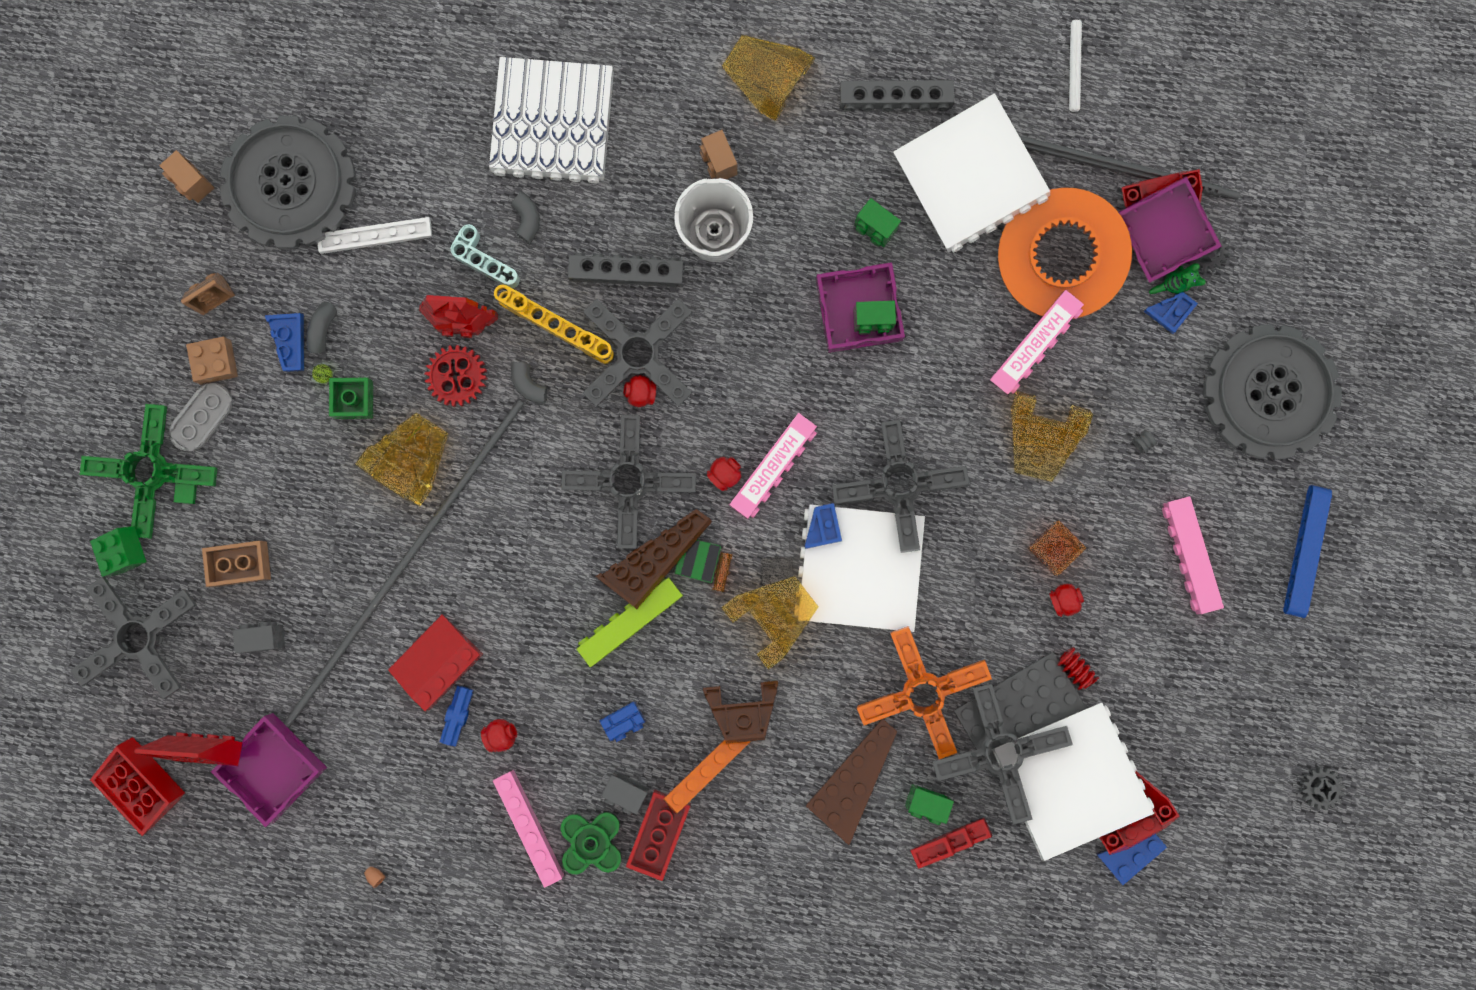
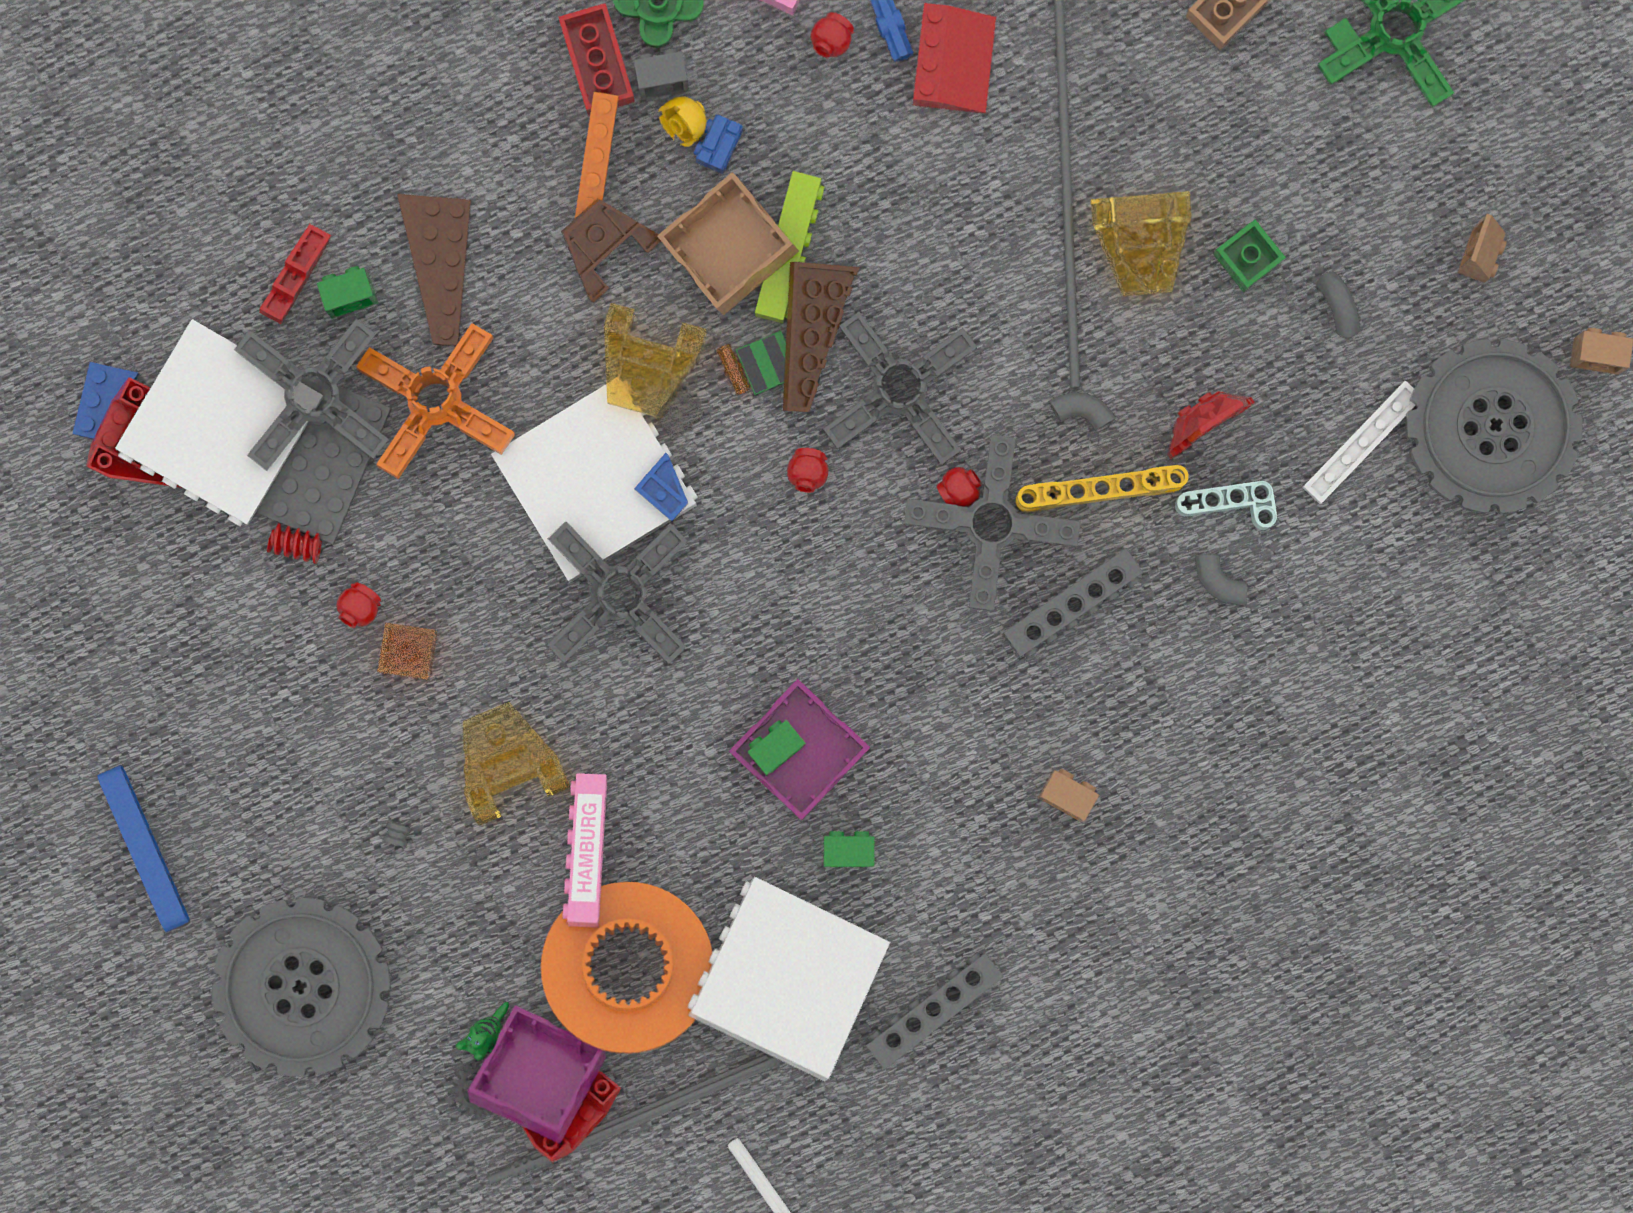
camera: 140 degrees right, 0 degrees up
light grey tile [170,383,233,451] -> none
medium nougat brick [186,336,238,385] -> none
blue wing [265,313,304,372] -> none
clear neon green tile [312,364,333,384] -> none
red gear [424,345,488,407] -> none
white panel [489,57,614,184] -> none
white cone [675,178,753,262] -> none
clear yellow wedge [722,35,815,121] -> none
bright pink brick [729,413,817,520] -> none
blue wing [1144,292,1198,334] -> none
bright pink brick [1162,496,1224,614] -> none
none -> medium nougat tile [657,172,799,315]
none -> yellow cylinder [658,96,707,147]

